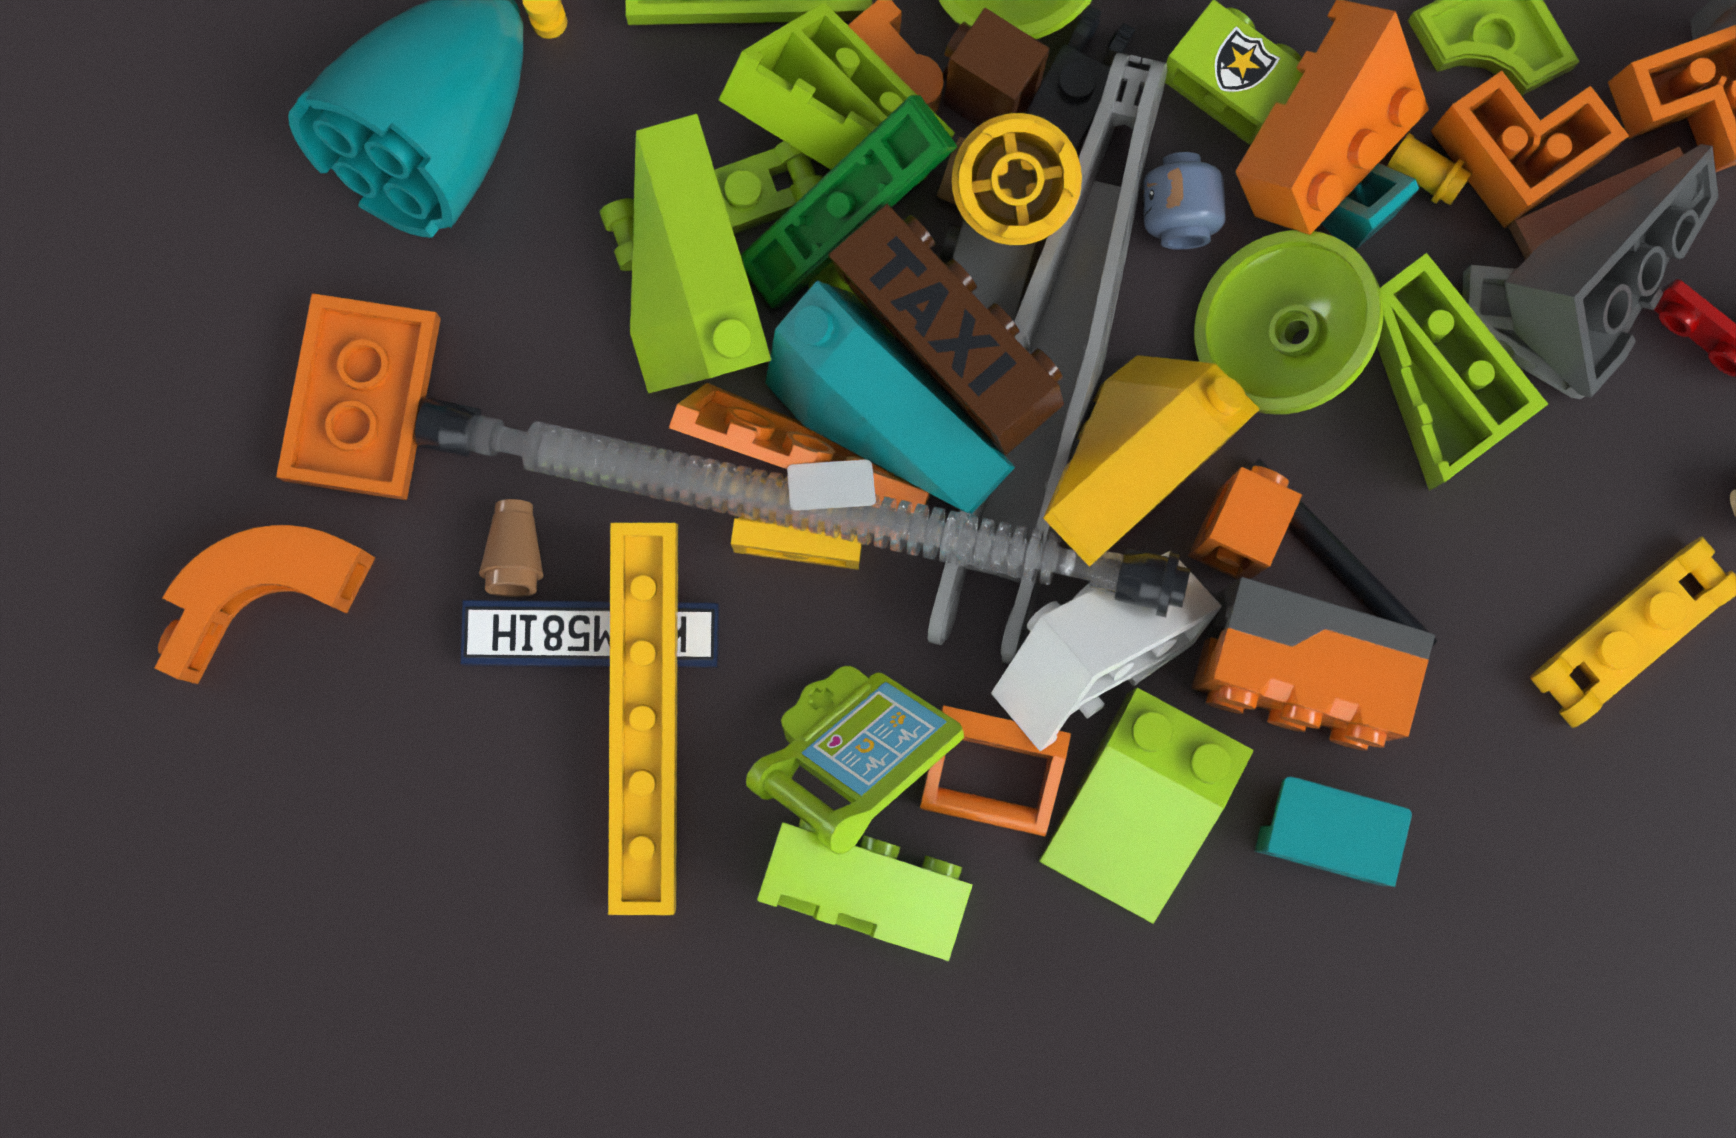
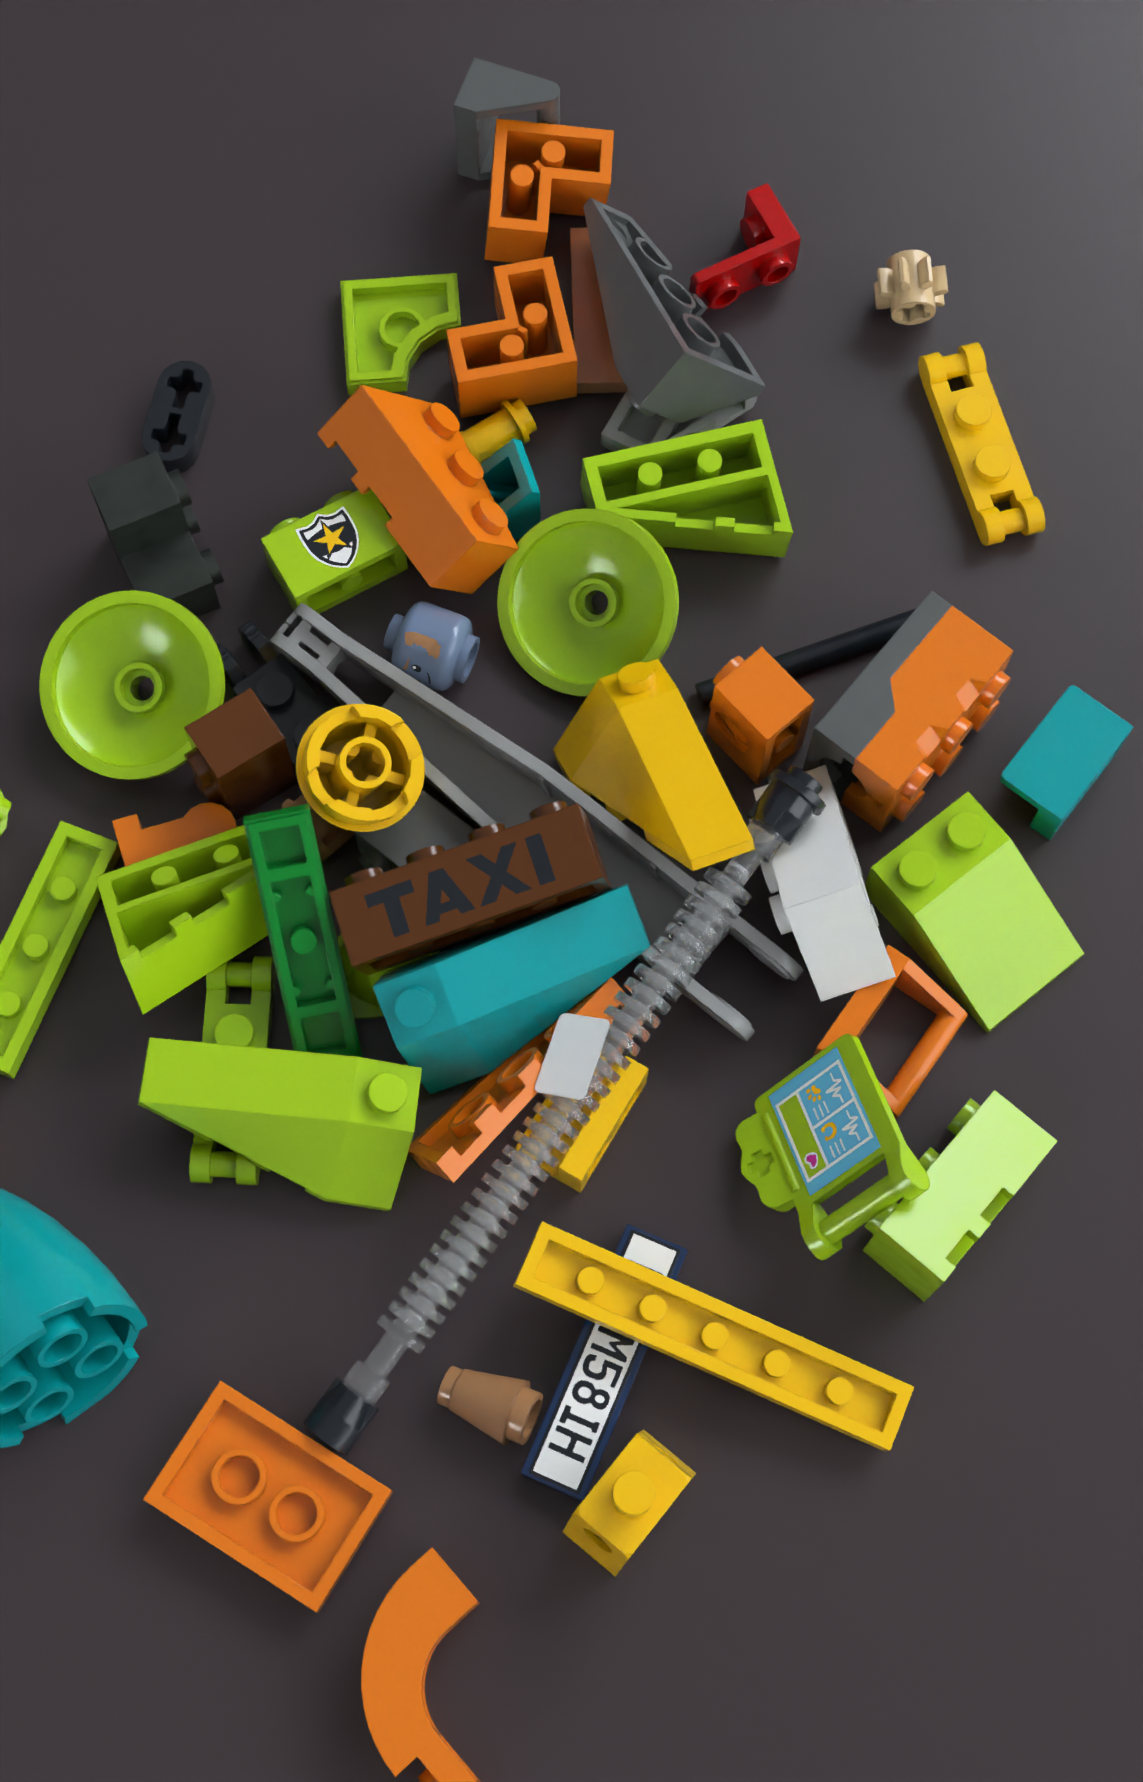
camera: 65 degrees left, 10 degrees down
none -> yellow torso [562,1429,696,1577]

